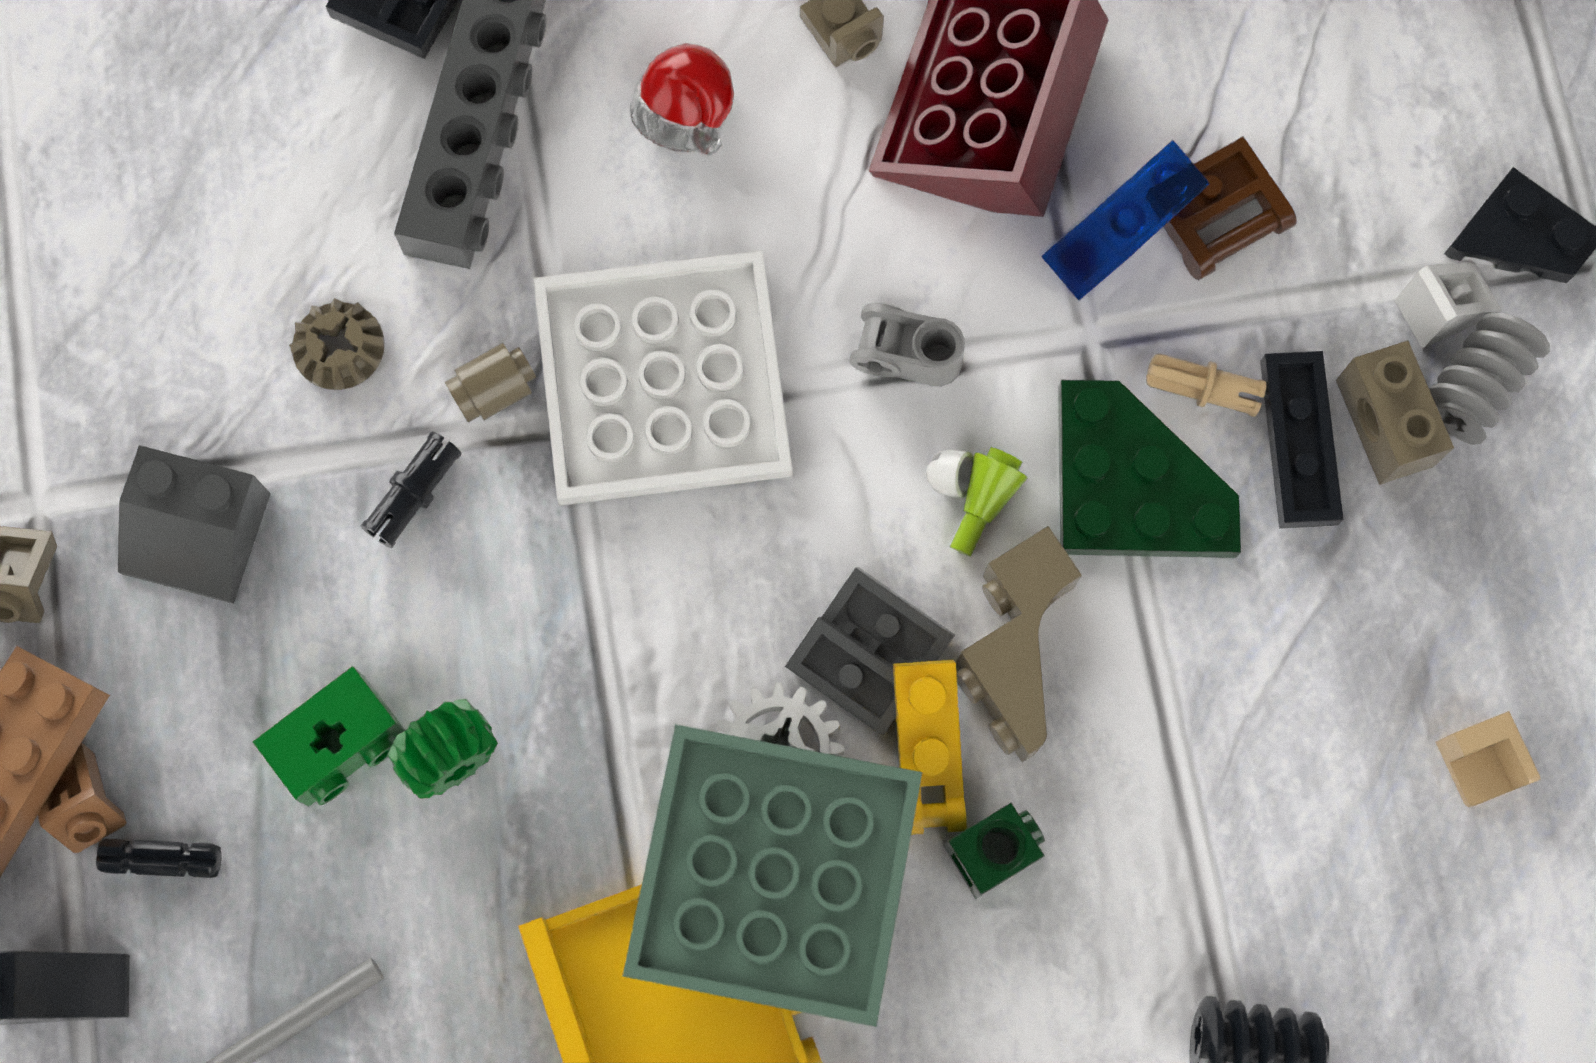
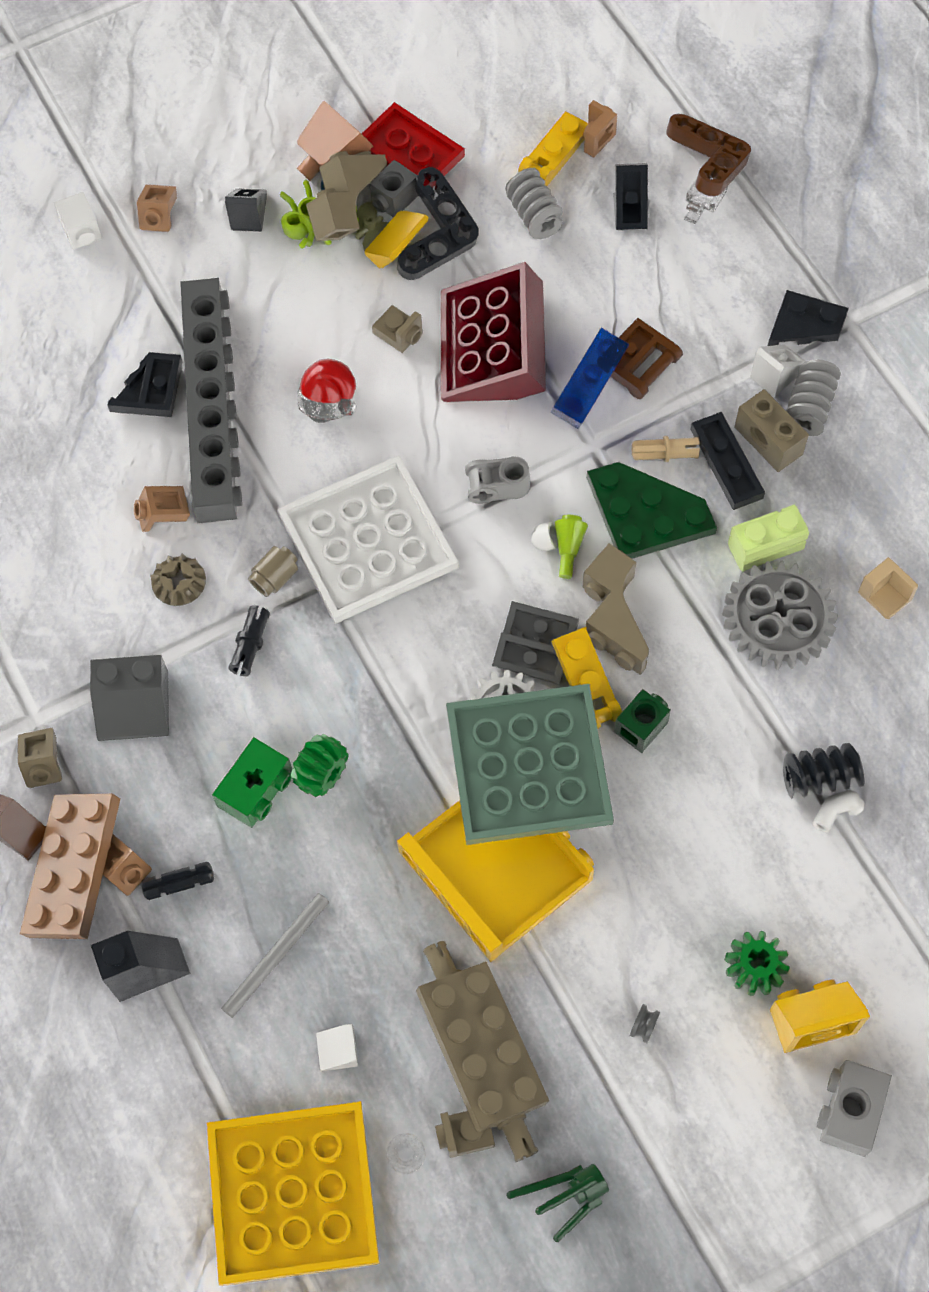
camera: 15 degrees left, 10 degrees down
none -> medium nougat bracket [134,486,190,532]
none -> light grey gear [722,561,838,670]
none -> yellowish green brick [728,504,809,572]

